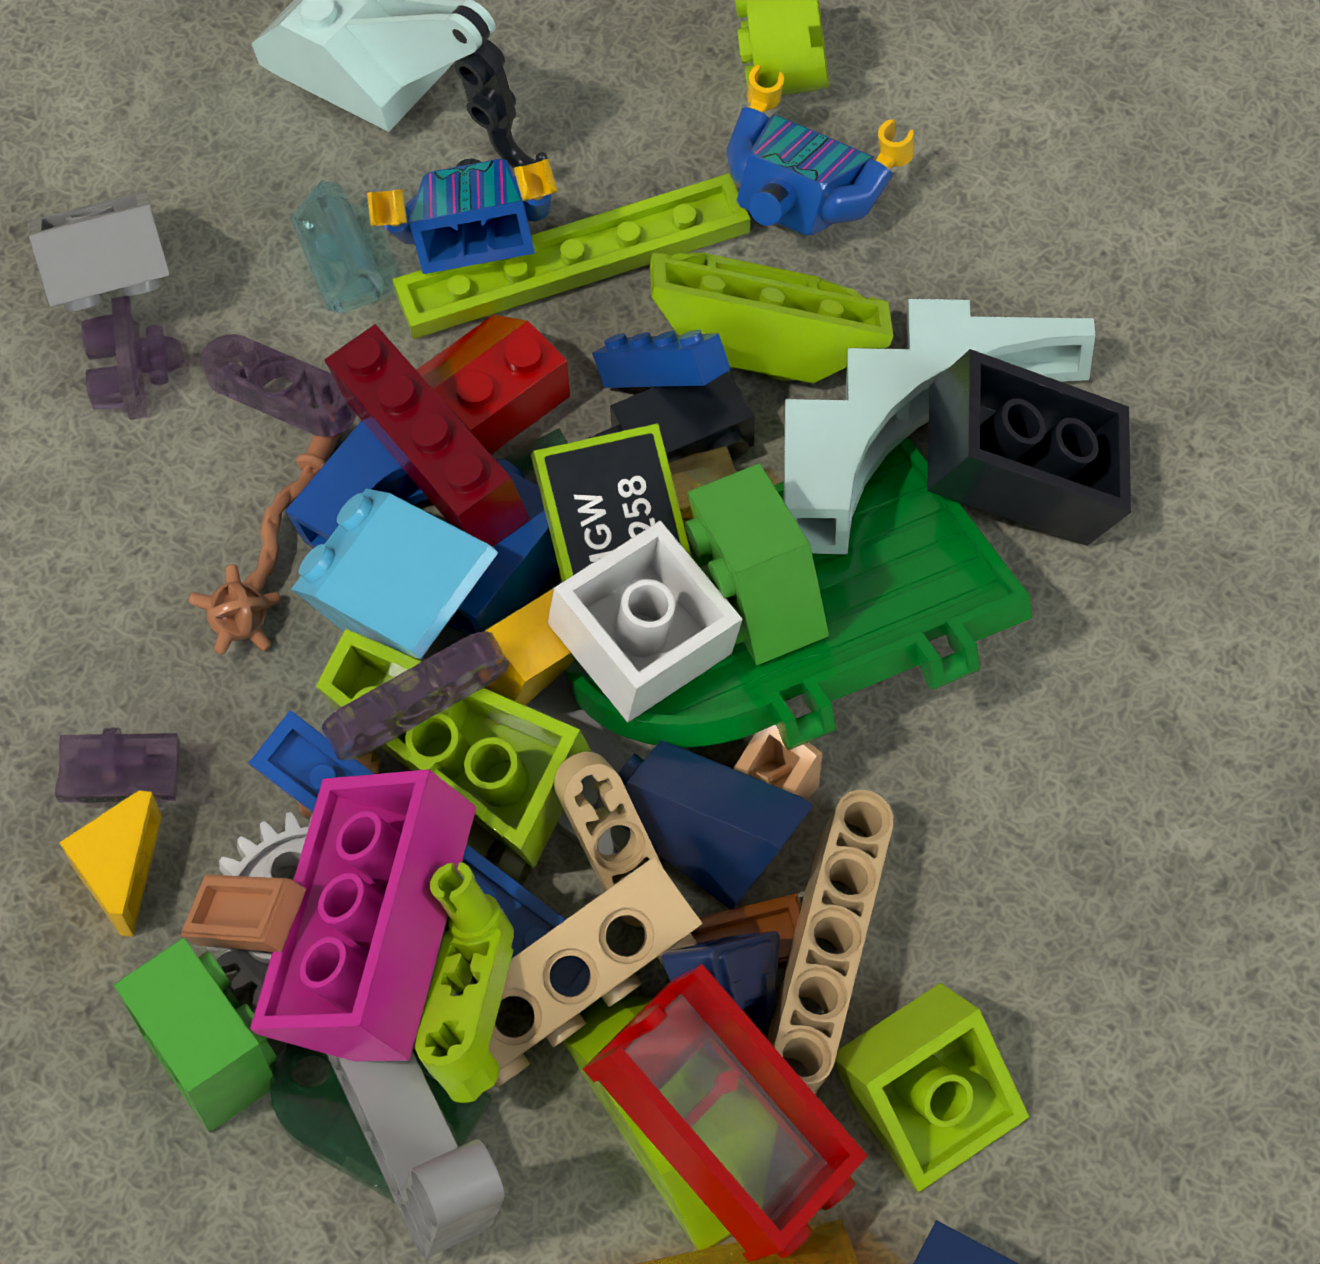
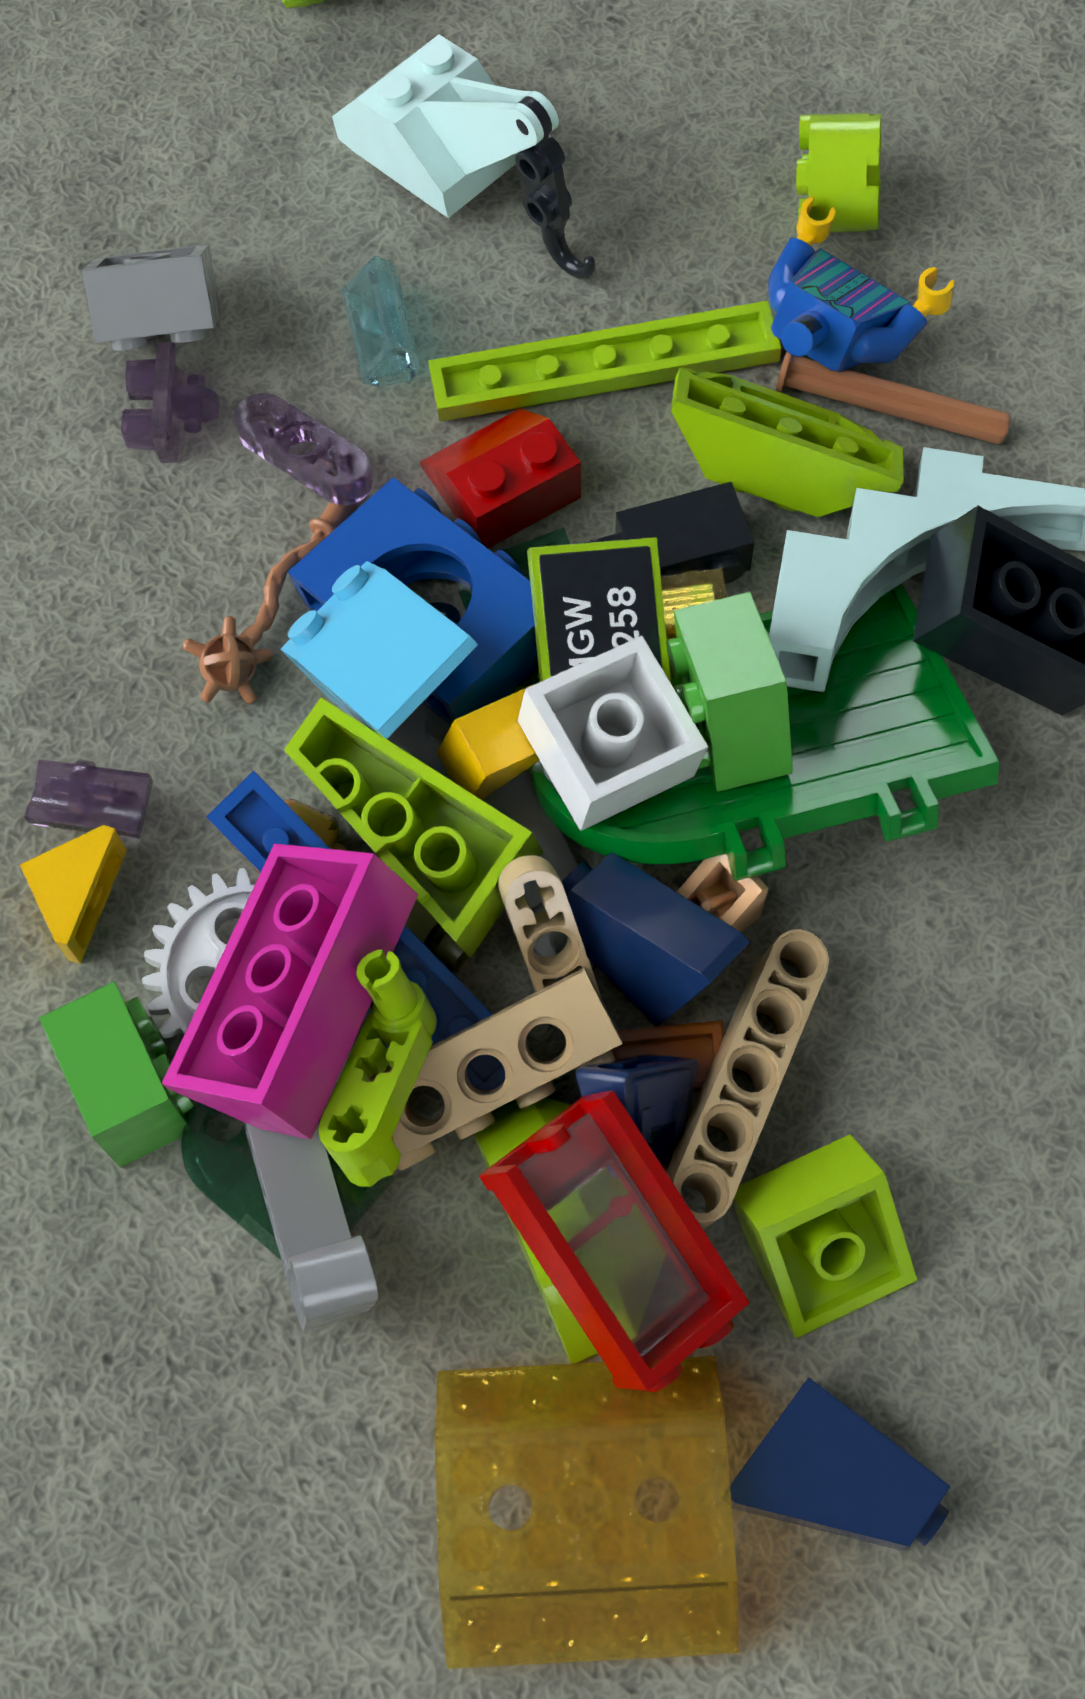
camera: 10 degrees right, 5 degrees up
nougat tile [181,874,306,953] -> none
clear purple beam [322,631,509,761] -> none
dark red brick [324,324,530,547] -> none
blue torso [367,158,558,274] -> none
blue piece [592,330,731,388] -> none
none -> nougat axle [776,351,1011,444]

